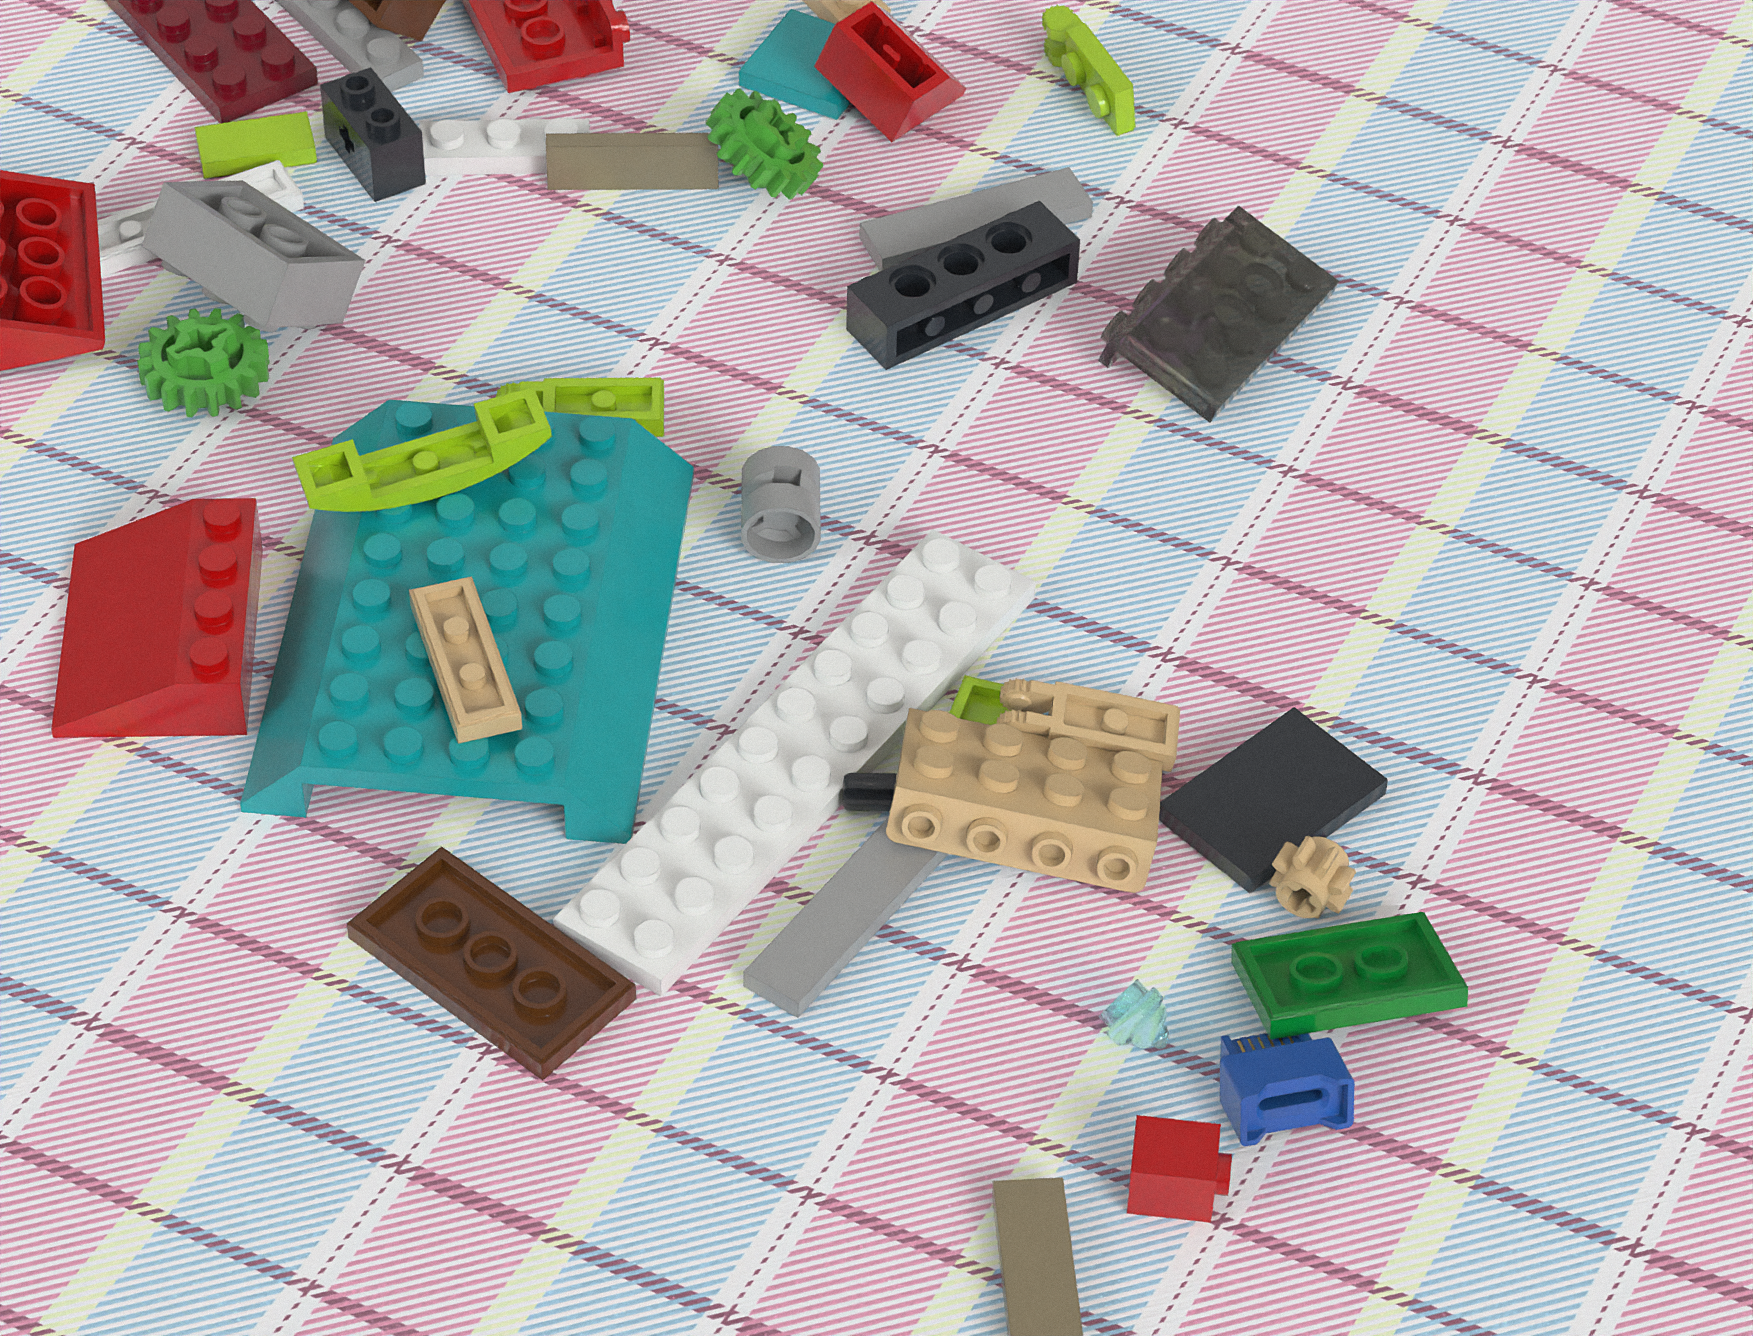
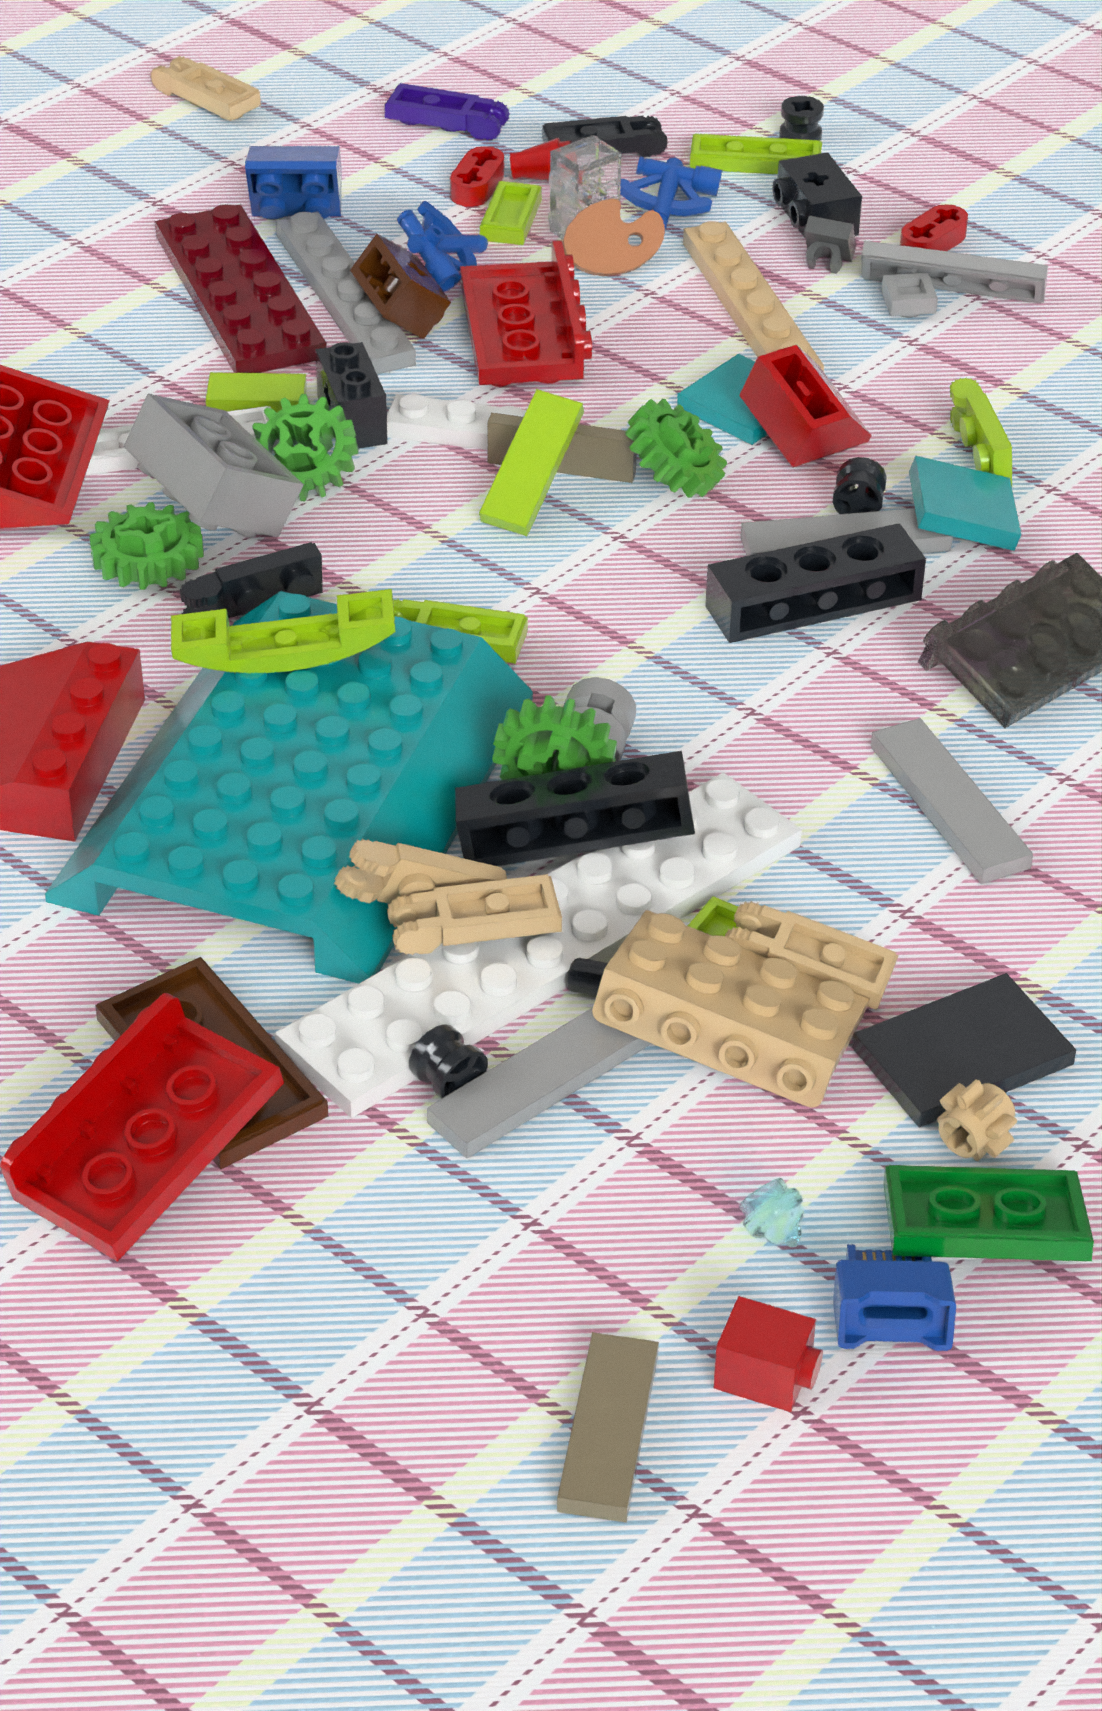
camera: 15 degrees right, 5 degrees down
tan tile [409,576,522,744] -> none
none -> red bracket [0,993,284,1262]
none -> black hinge [180,542,323,618]
none -> bright green gear [252,394,359,501]
none -> tan hinge [334,839,507,904]
none -> tan hinge [387,874,562,955]
none -> black wheel [409,1024,488,1099]
none -> black brick [455,751,695,866]
none -> lime tile [479,389,584,536]
none -> bright green gear [492,695,617,780]
none -> black wheel [832,457,887,514]
none -> light grey tile [871,718,1033,884]
none -> teal tile [909,455,1022,551]

